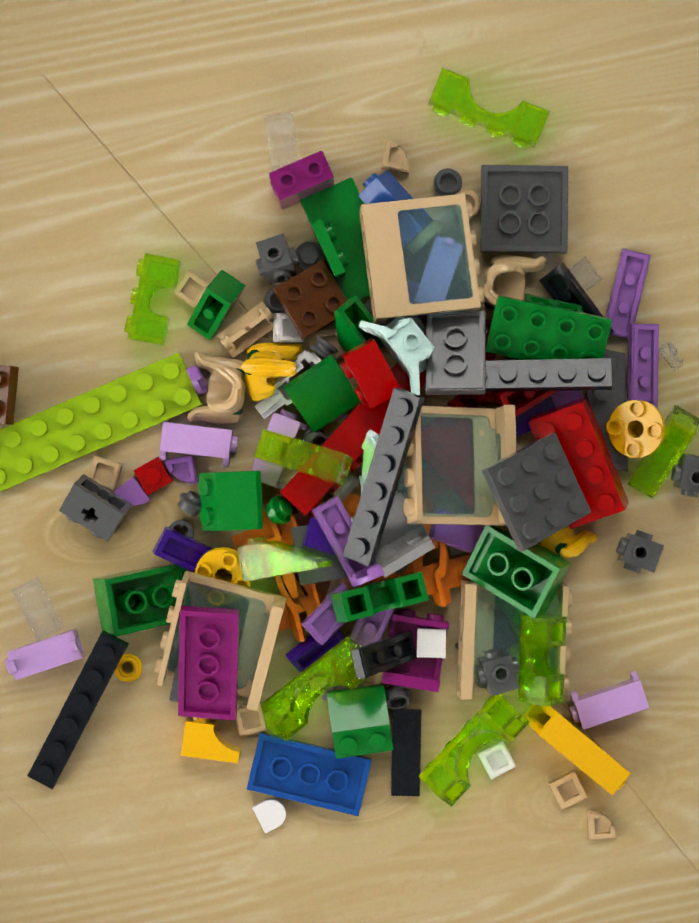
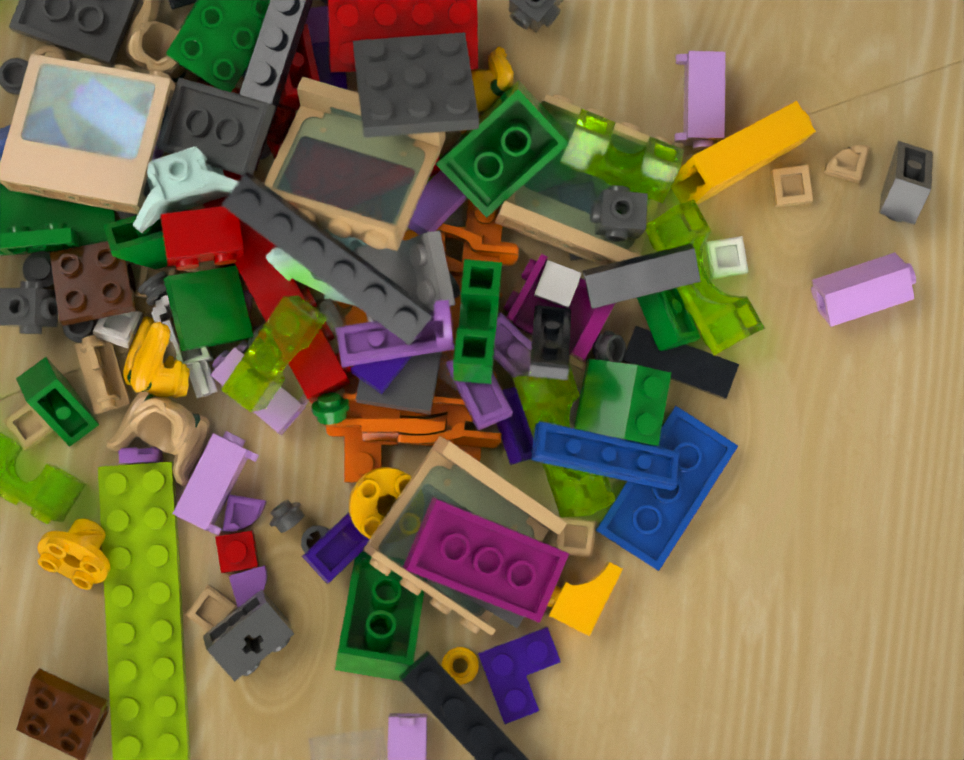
camera: 75 degrees left, 5 degrees down
green slope [198,471,263,531] -> none
clear neon green slope [237,536,333,582] -> none
white tile [252,798,286,834] -> none
none -> yellow plate [37,518,110,590]
none -> dark purple plate [478,627,561,724]
none -> blue tile [531,421,680,491]
none -> tile [583,243,701,309]
none -> green slope [637,287,701,351]
none -> lavender brick [811,253,916,327]
none -> dark grey slope [879,141,933,225]

